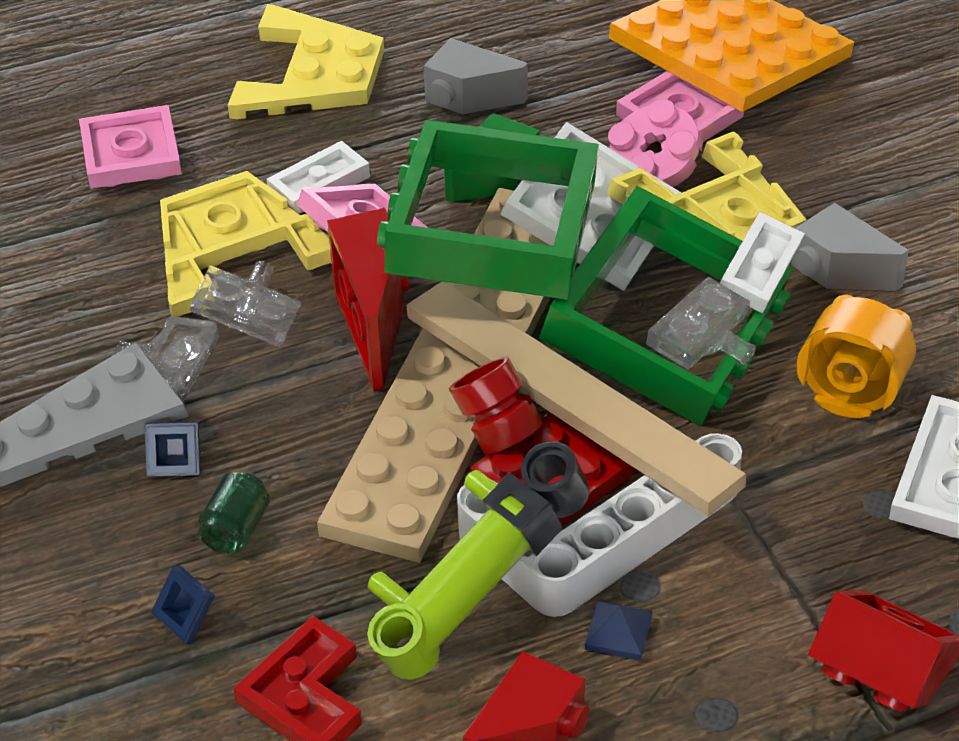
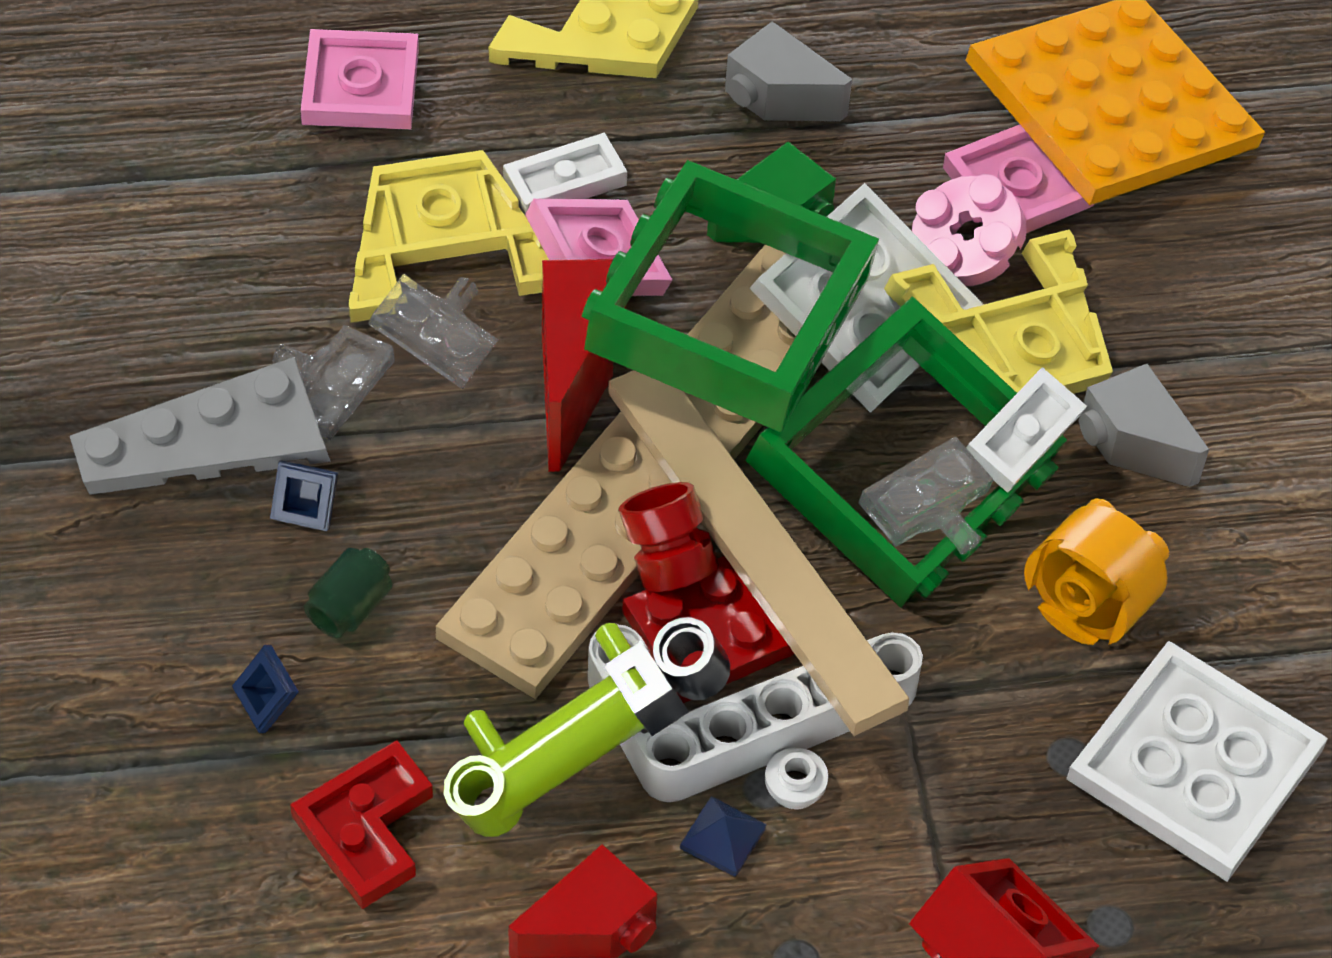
camera: 10 degrees right, 10 degrees up
none -> white plate [765,748,828,809]

